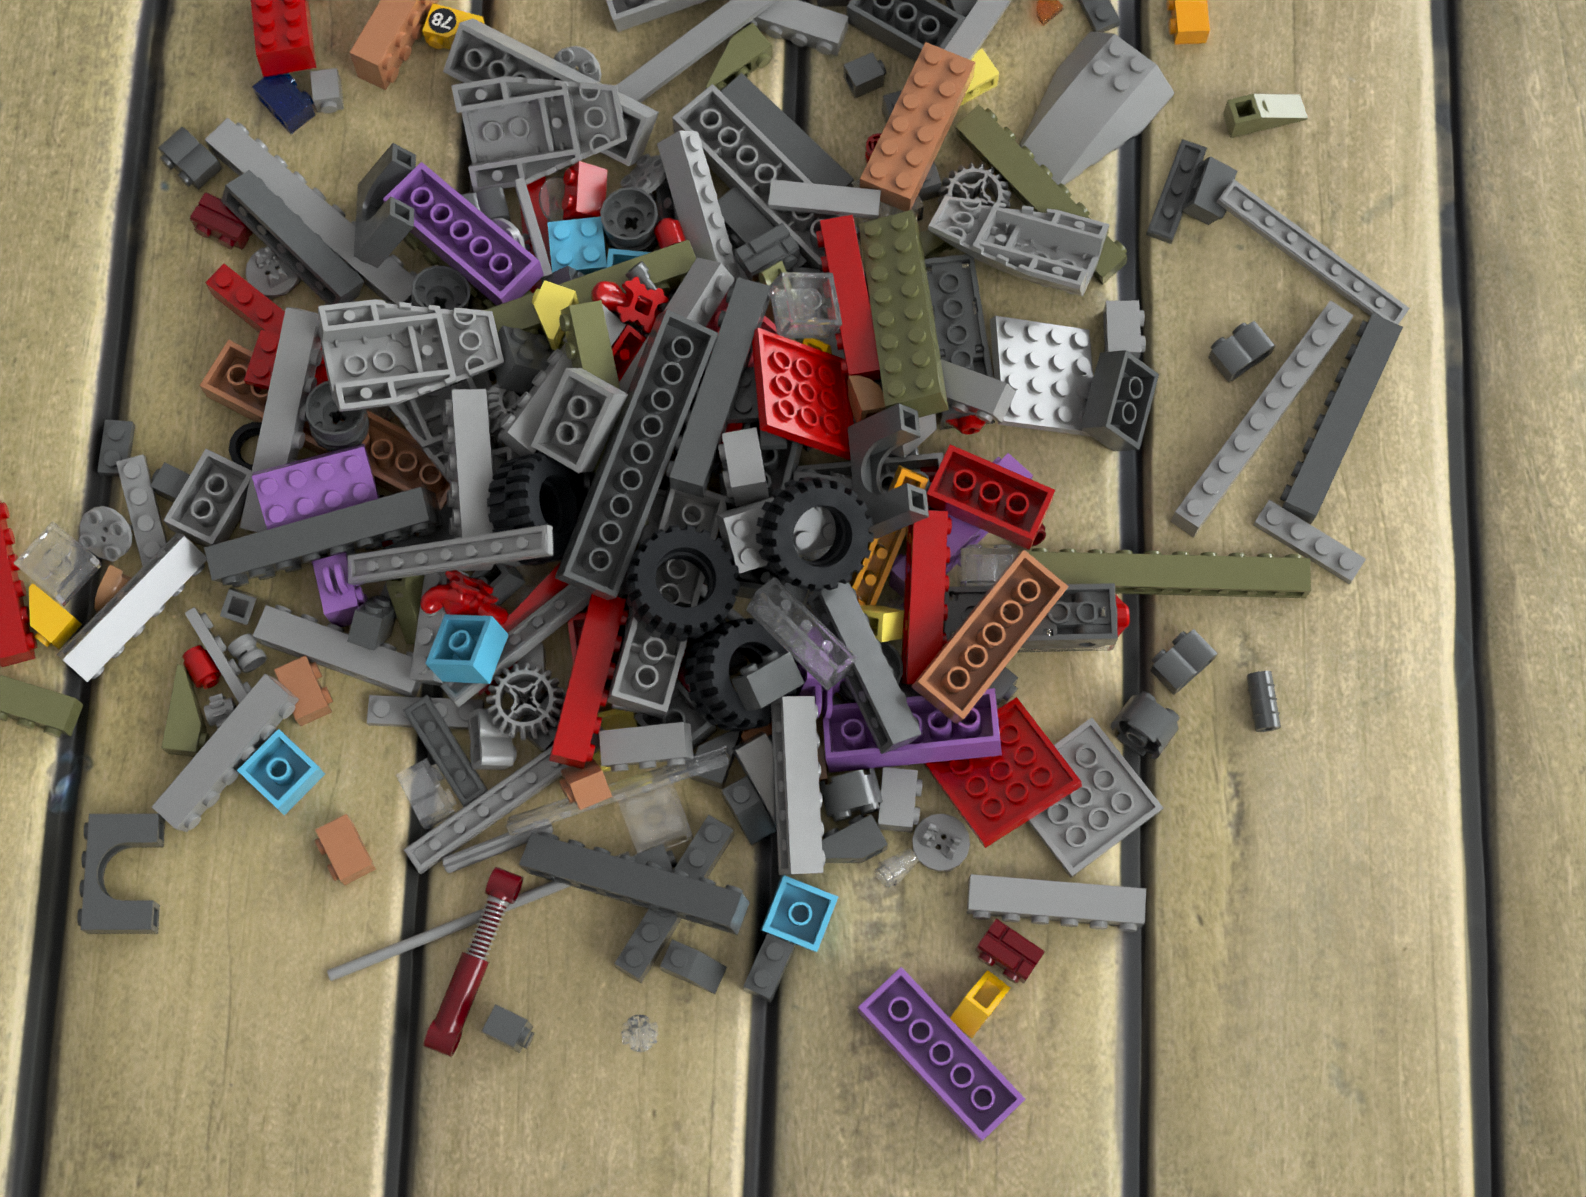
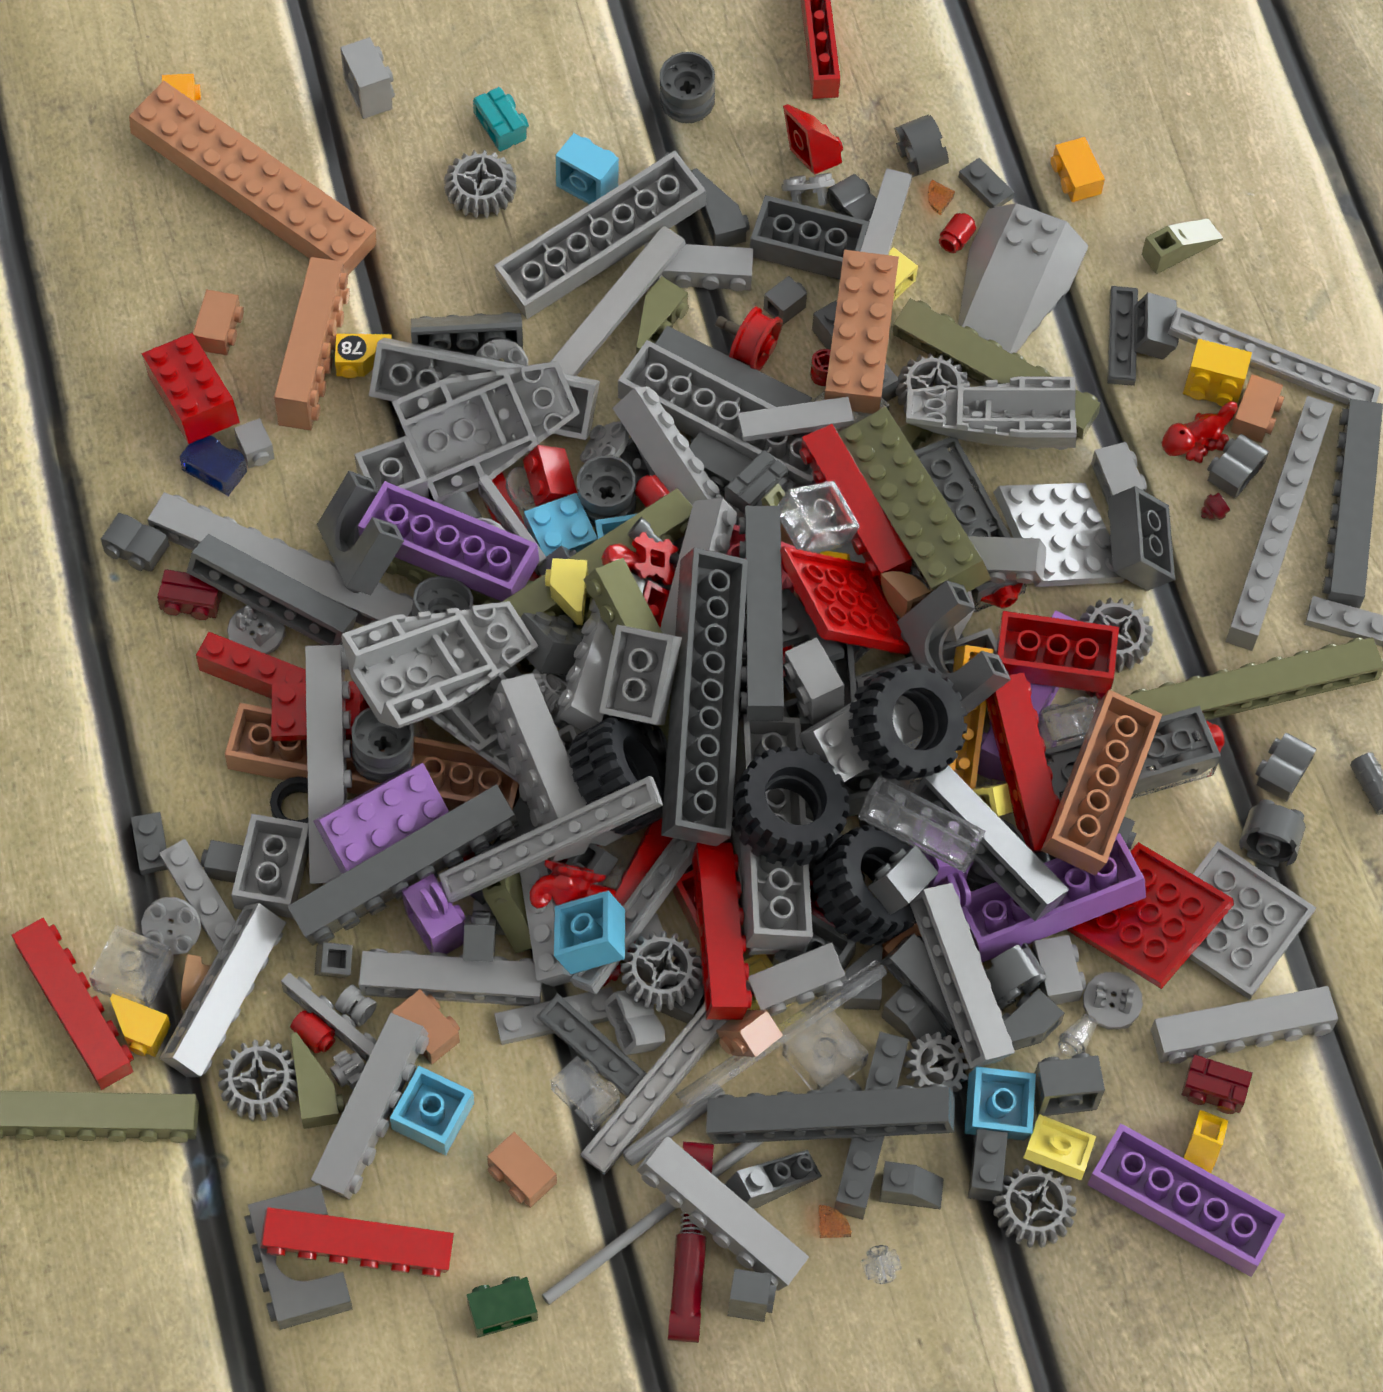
camera: 20 degrees left, 10 degrees down
none -> light grey gear [218,1039,298,1121]
none -> red brick [260,1207,454,1277]
none -> light grey brick [355,435,429,498]
none -> dark grey slope [411,312,523,356]
none -> dark green brick [467,1276,538,1338]
none -> light grey brick [637,1136,809,1291]
none -> red wheel [715,306,783,371]
none -> dark grey slope [724,1150,822,1209]
none -> clear orange tile [818,1205,851,1238]
none -> light grey gear [904,1032,970,1094]
none -> red brick [939,213,976,253]
none -> light grey gear [993,1165,1077,1248]
none -> light yellow plate [1023,1114,1096,1180]
none -> dark grey brick [1034,1053,1105,1117]
none -> light grey gear [1079,597,1154,673]
none -> red animal [1161,401,1238,463]
none -> yellow brick [1183,339,1252,406]
none -> dark red plate [1201,492,1231,520]
none -> nougat brick [1231,374,1285,443]

